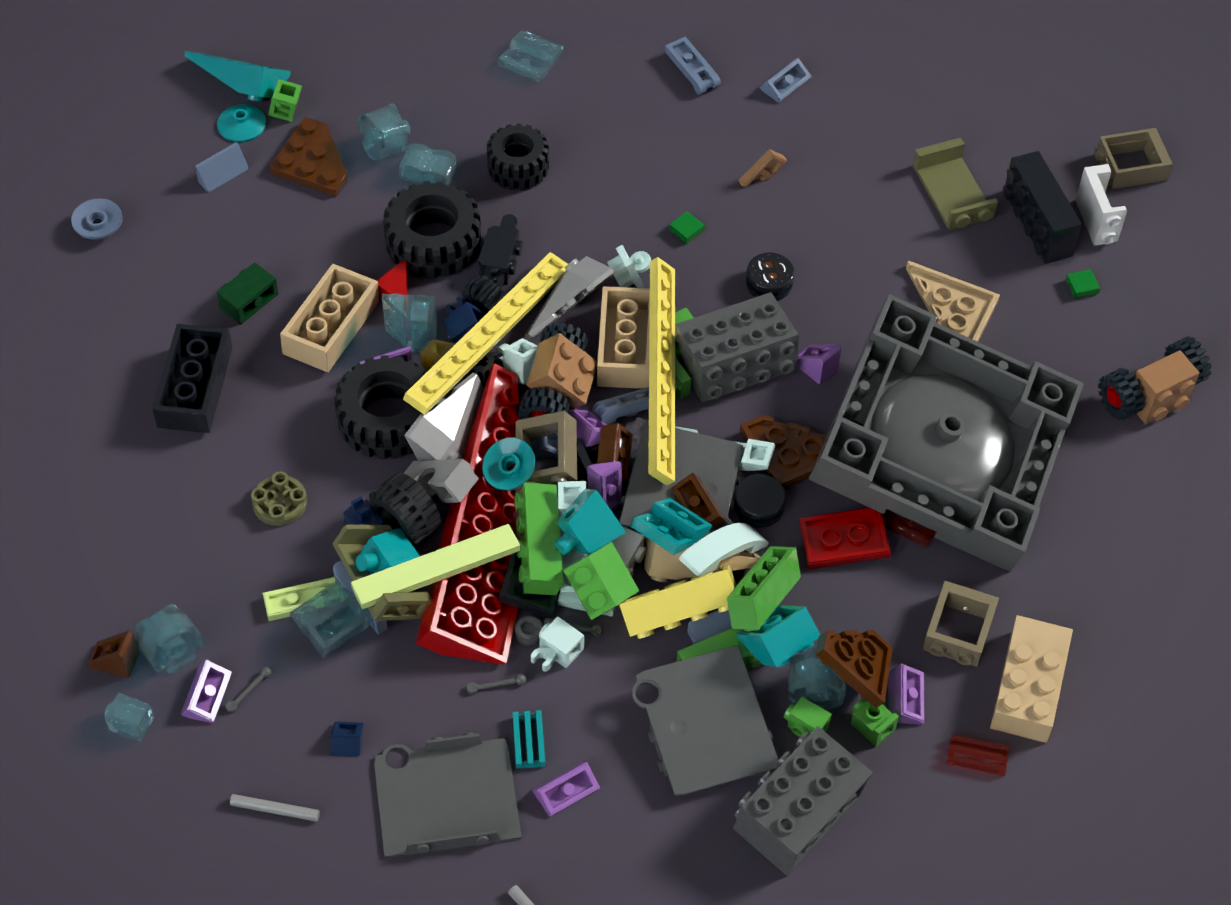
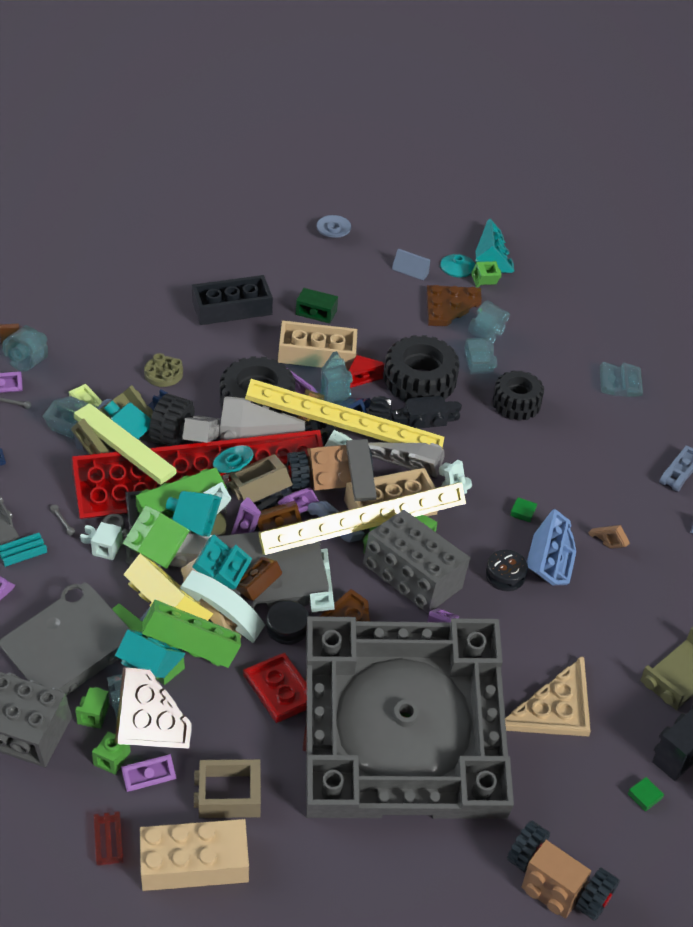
camera: 65 degrees right, 10 degrees down
none -> dark grey tile [346,439,377,502]
none -> medium blue wedge [527,509,577,586]

